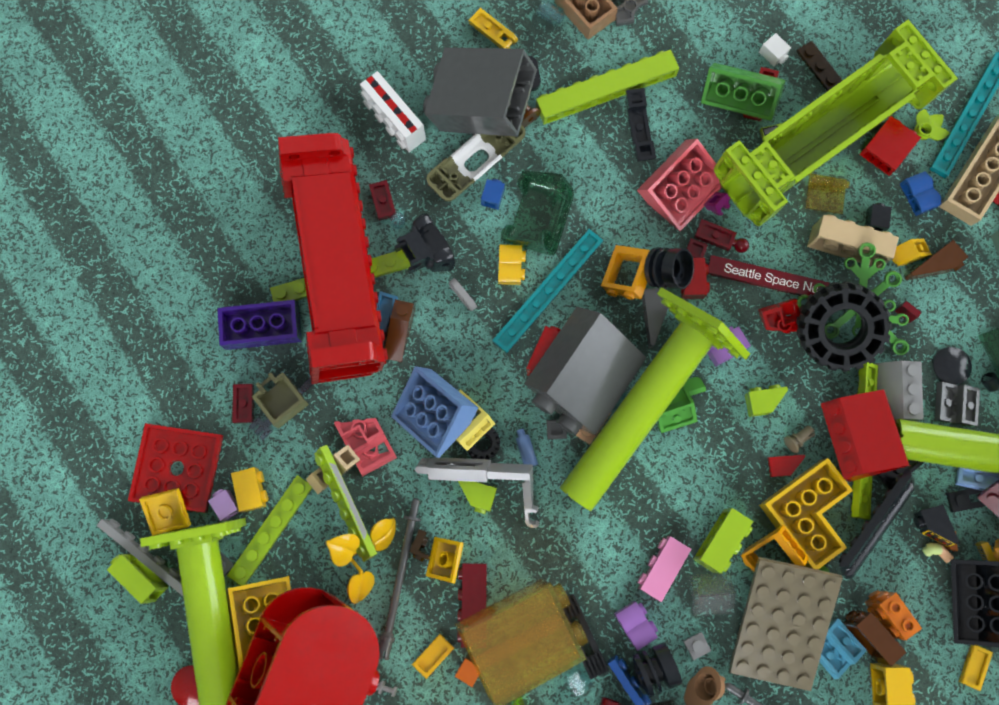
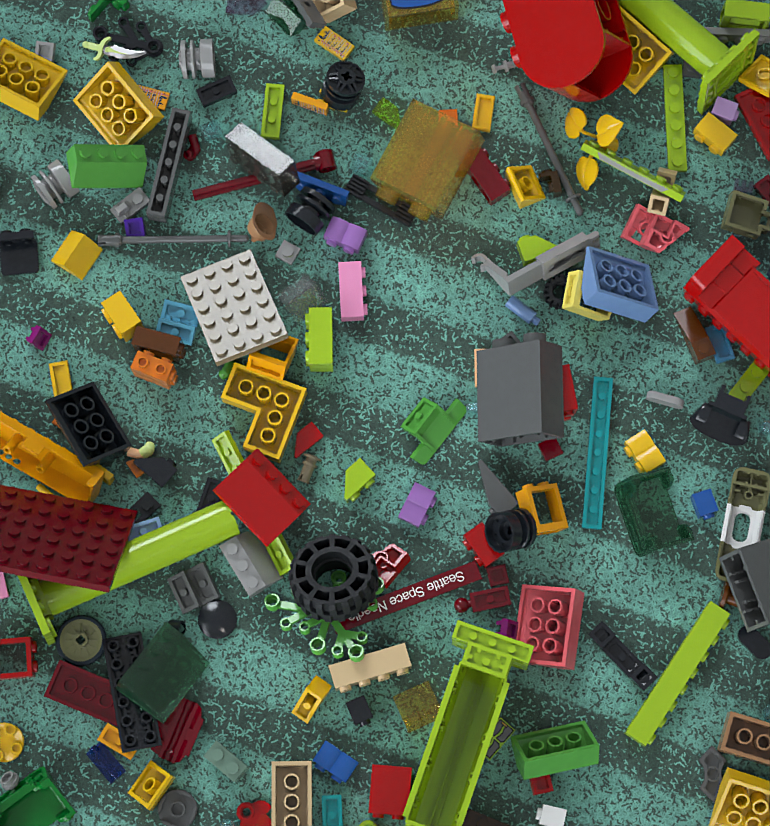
camera: 145 degrees right, 0 degrees up
lime piece [560,287,750,511] -> none
black plate [839,468,914,579] -> none
dark red tile [895,301,921,323] -> none
reddish brown slope [904,240,968,280] -> none

